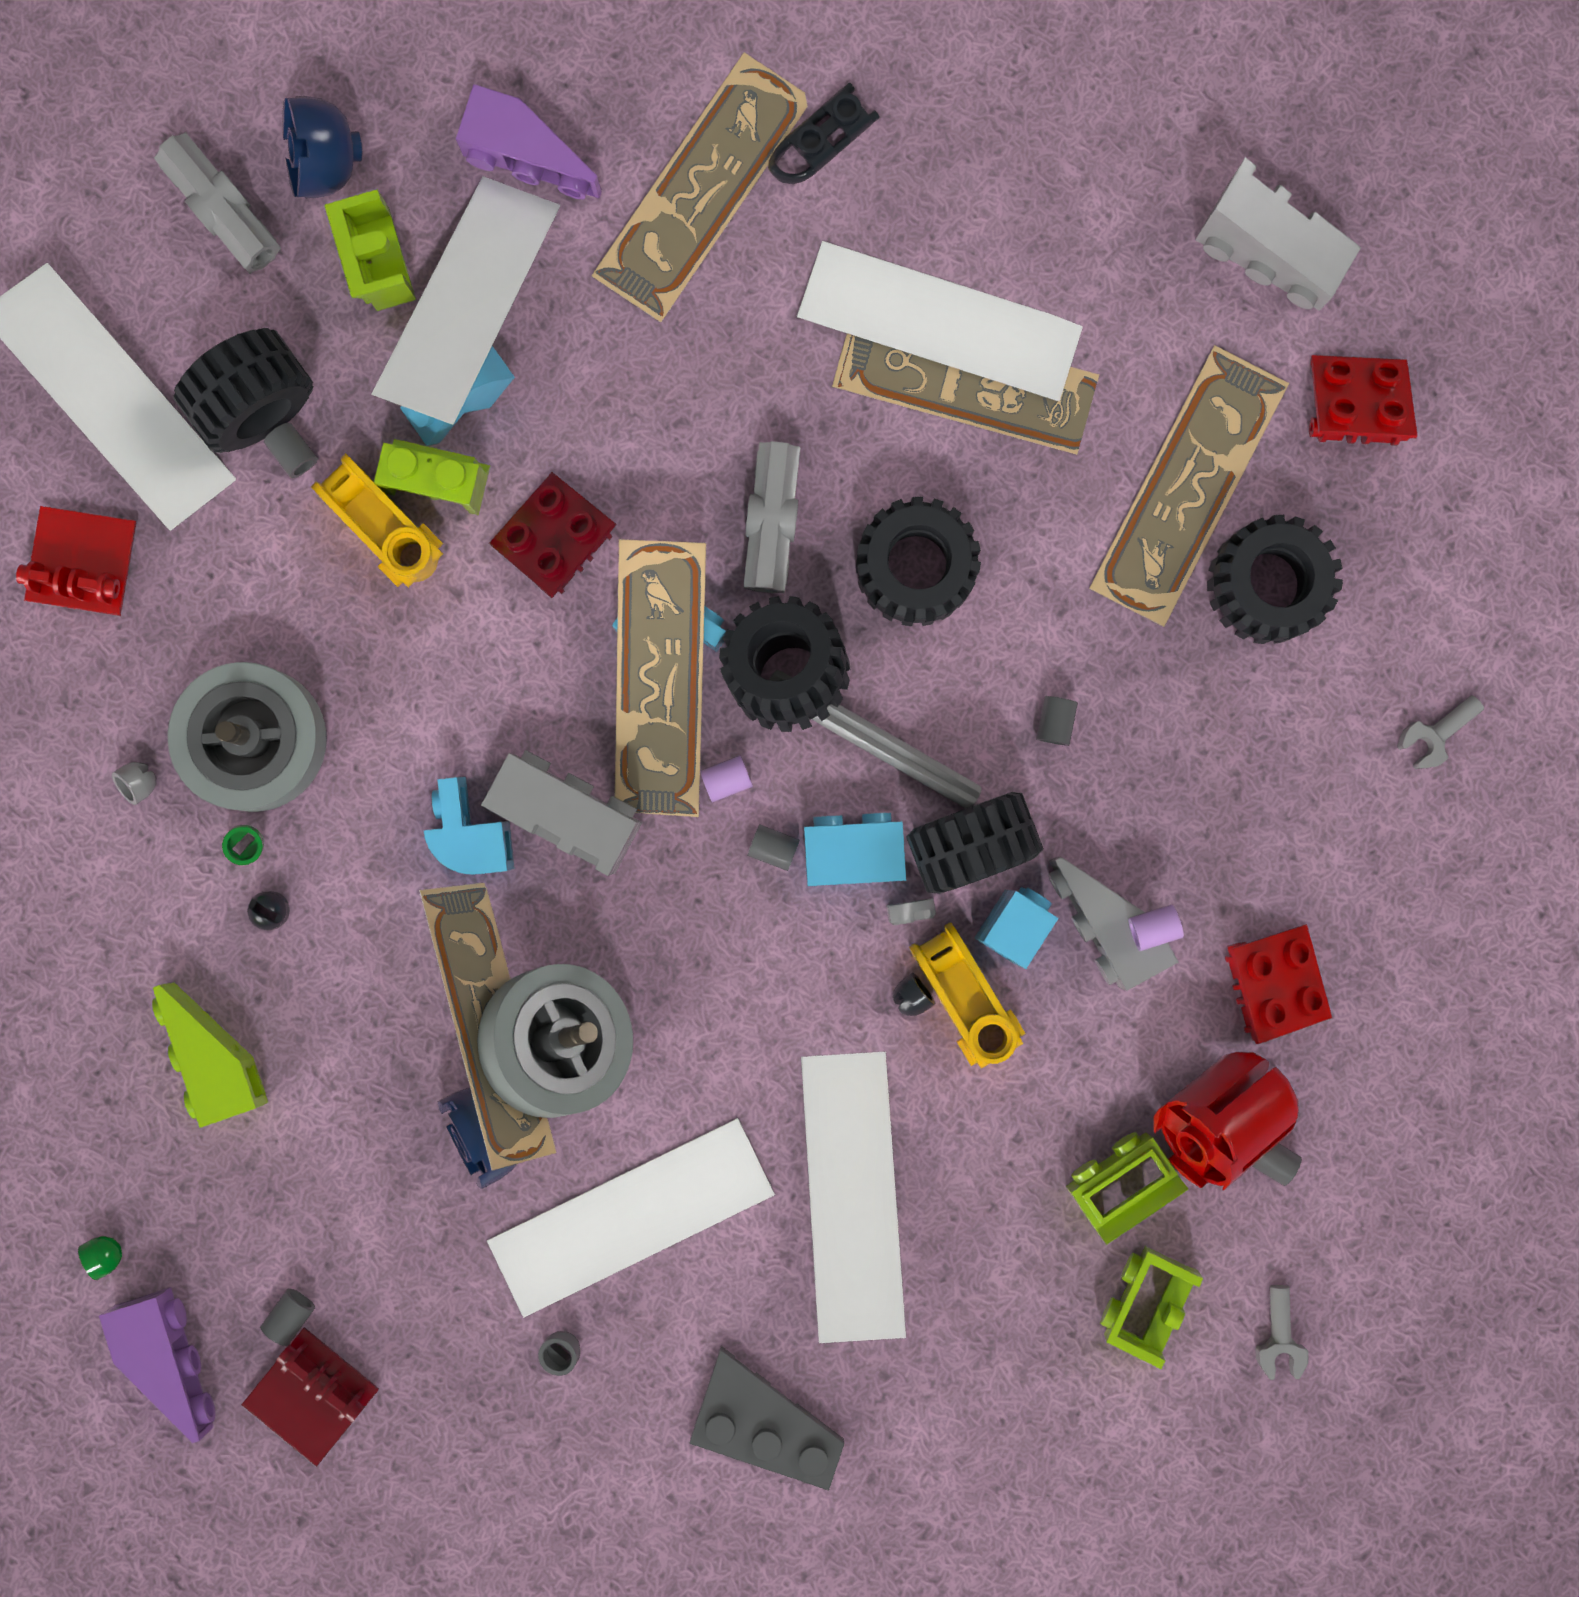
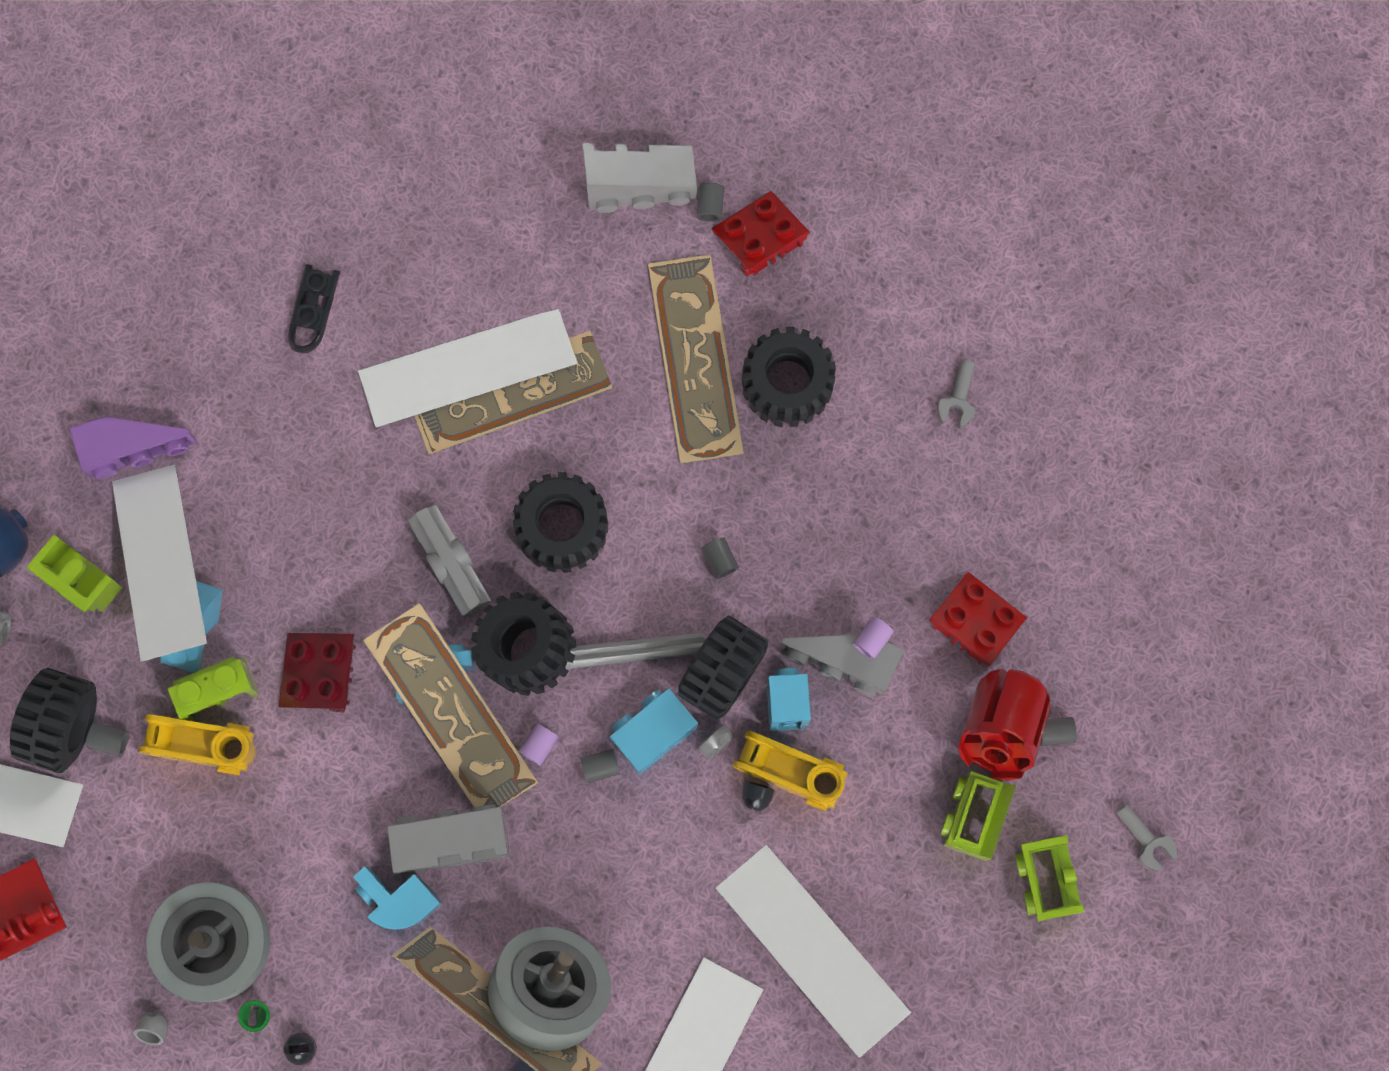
camera: 40 degrees left, 10 degrees down
sticker [592,52,808,322] -> none
none -> dark grey hinge [696,182,725,222]

